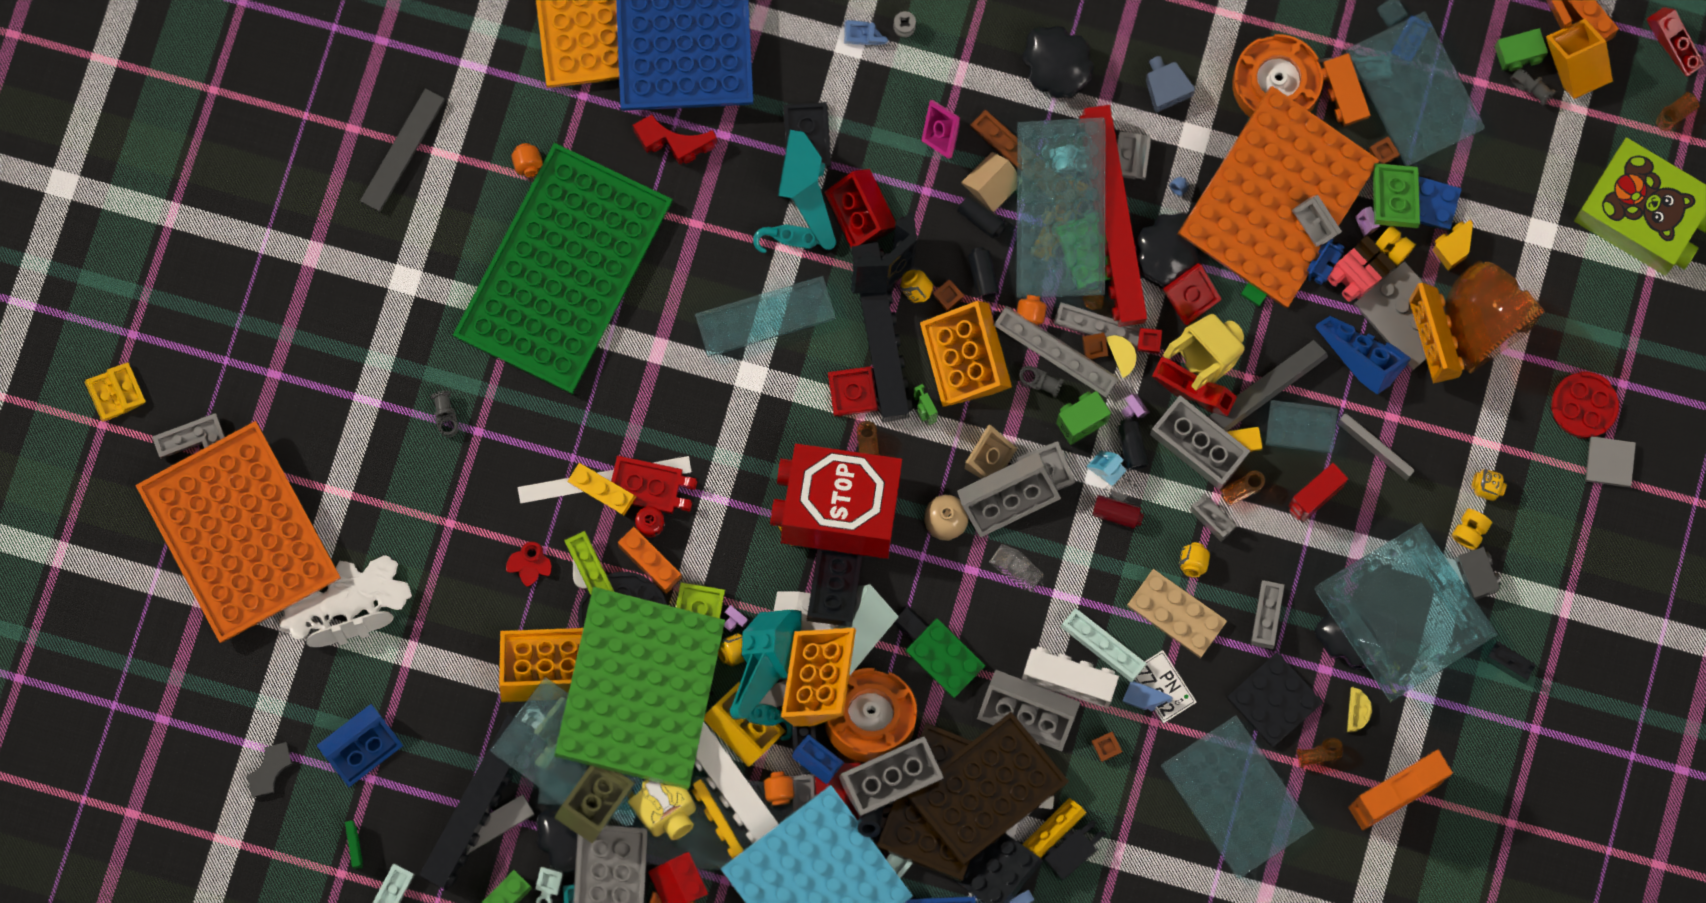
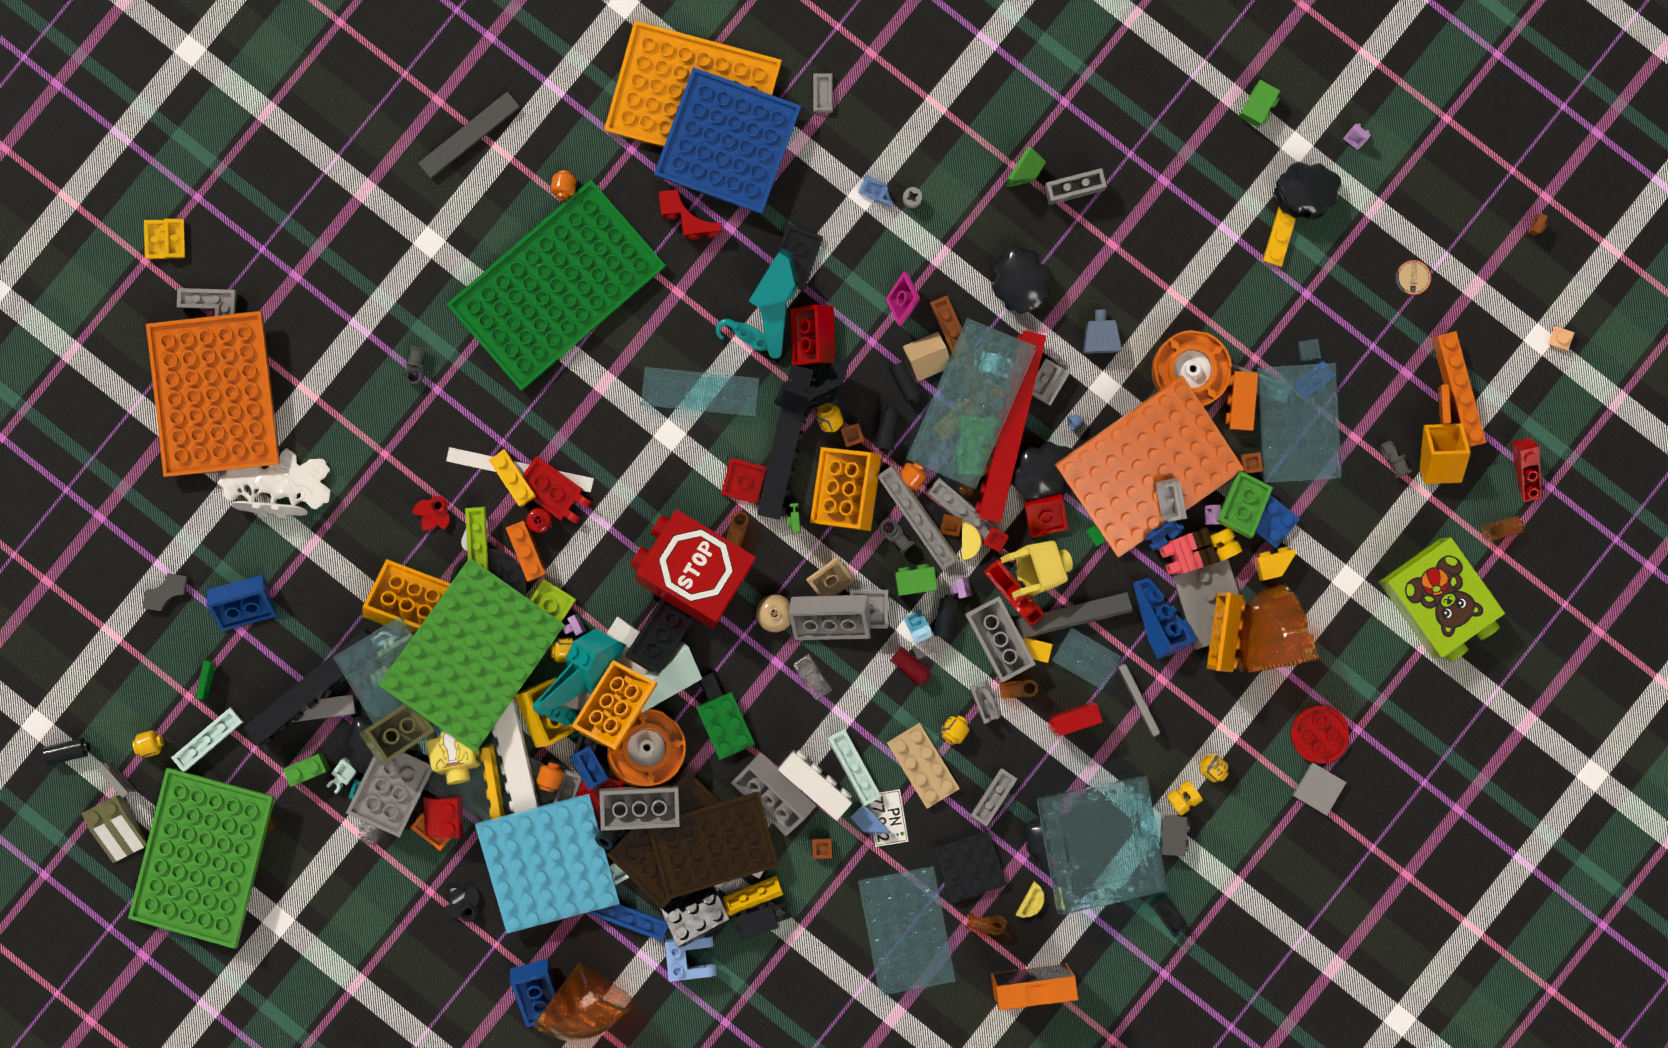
camera: 25 degrees right, 10 degrees up
bright green brick [1494,28,1548,71] -> none

